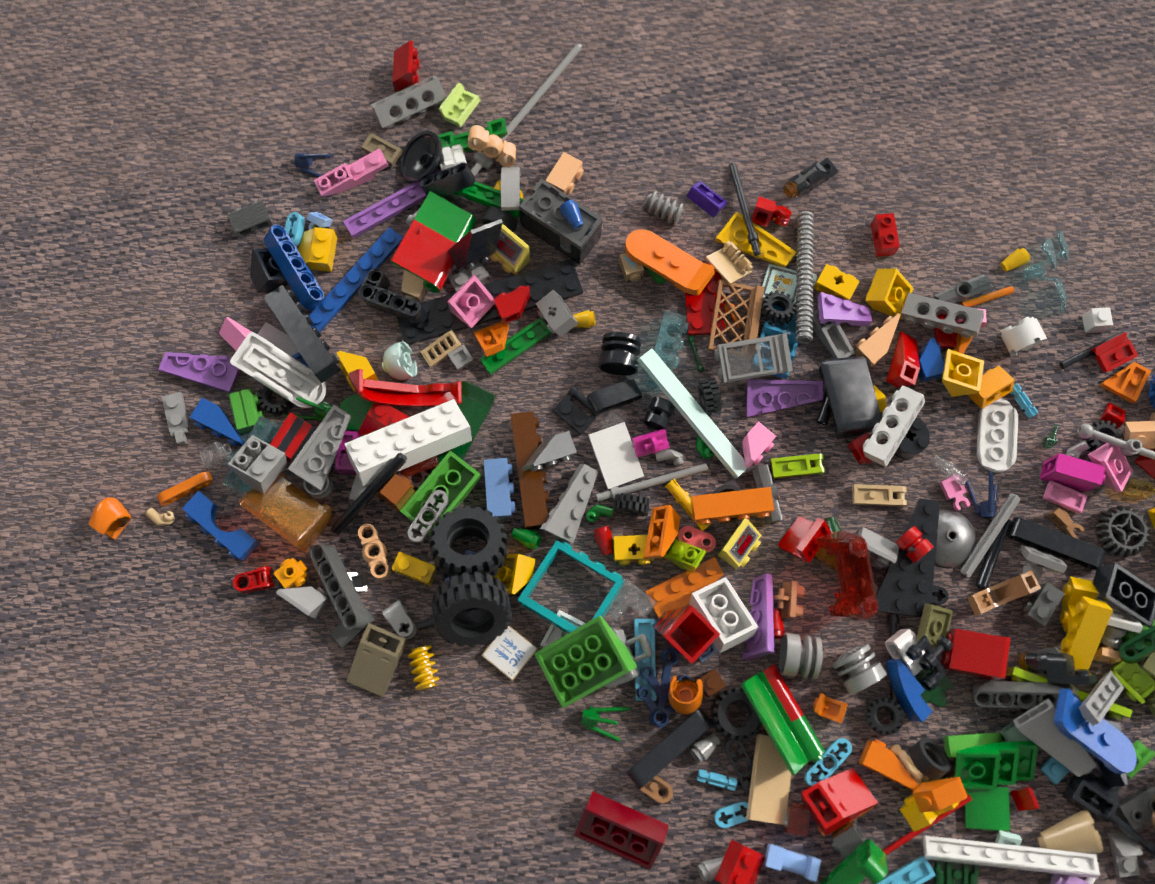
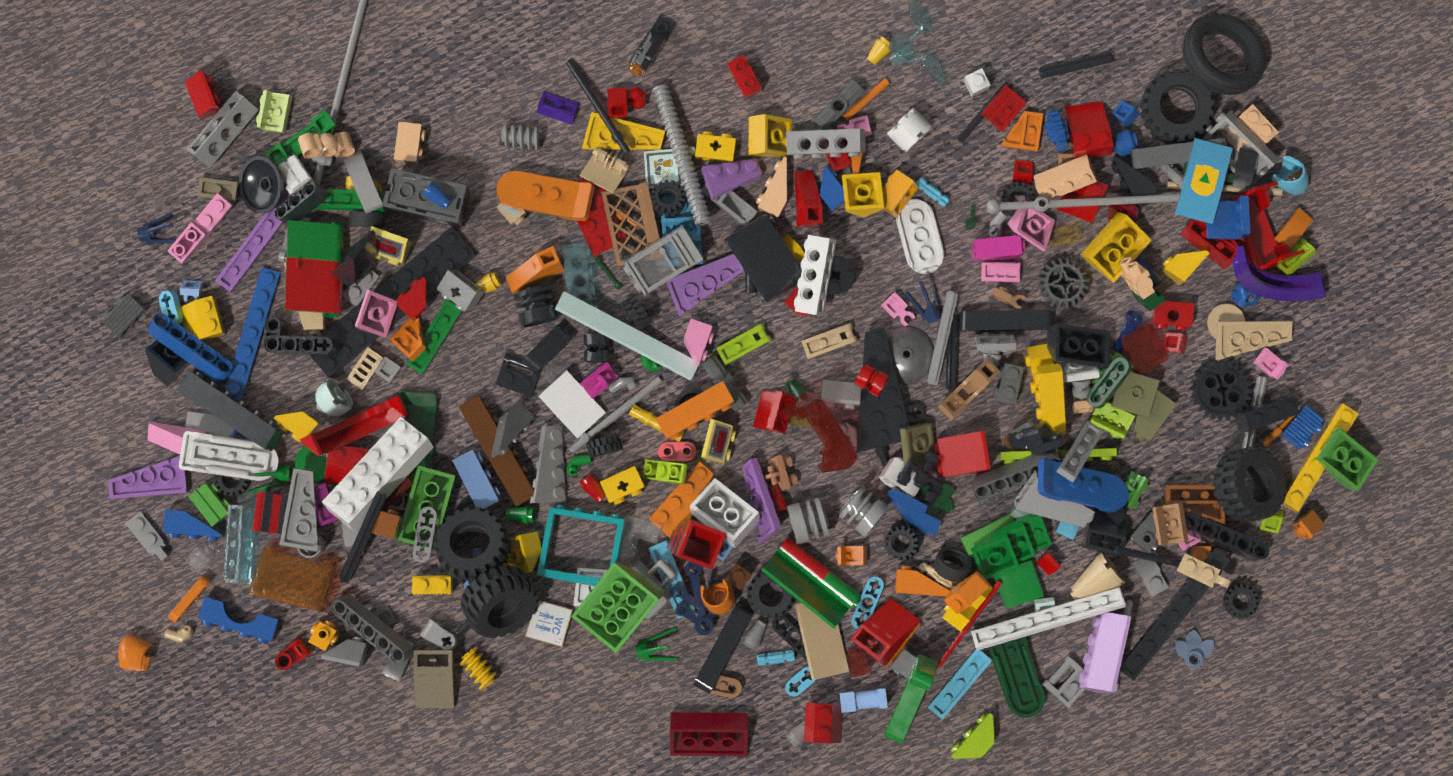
camera: 15 degrees left, 10 degrees up
light grey slope [228,435,287,494] -> none
light nougat piece [358,524,391,581] -> none
orange slope [643,505,681,560] -> none
clear pin [930,454,969,486] -> none
none -> orange slope [506,246,565,294]

